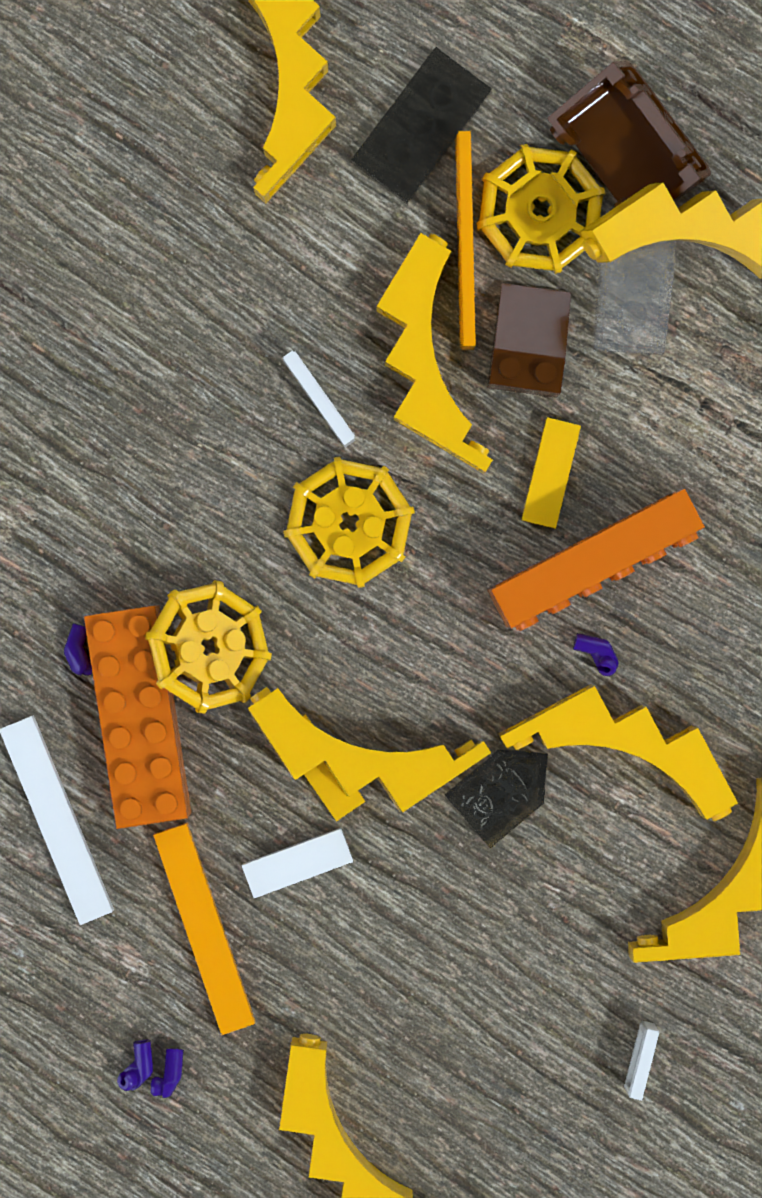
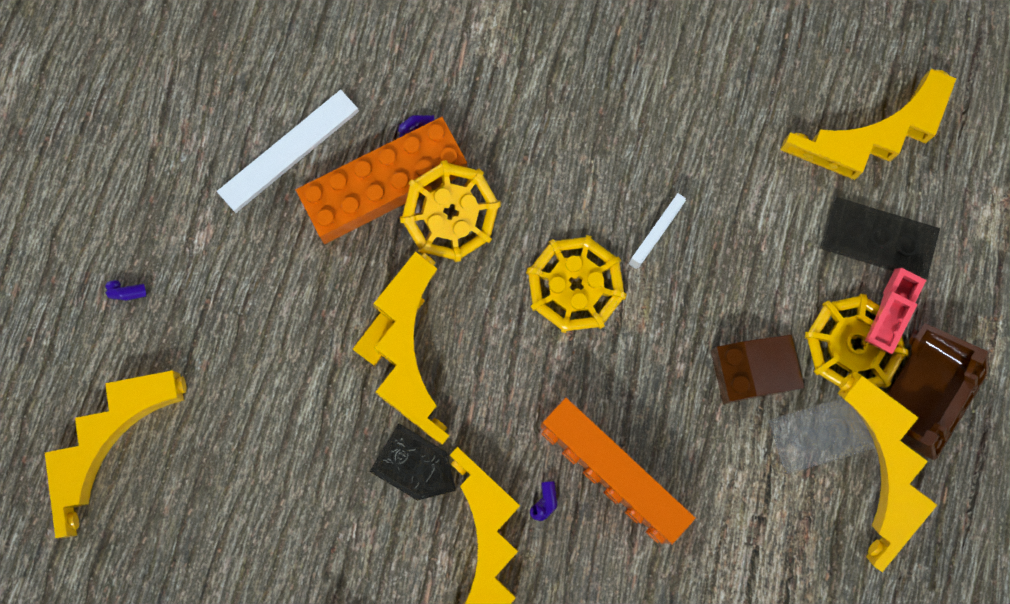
camera: 65 degrees right, 10 degrees down
dark purple arm [117,1039,153,1091] -> none
light orange tile [153,822,256,1036] -> none
white tile [242,827,353,898] -> none
yellow arch [376,233,493,474] -> none
light orange tile [455,131,476,350] -> none
yellow tile [521,417,581,529] -> none
none -> coral slope [864,268,926,354]

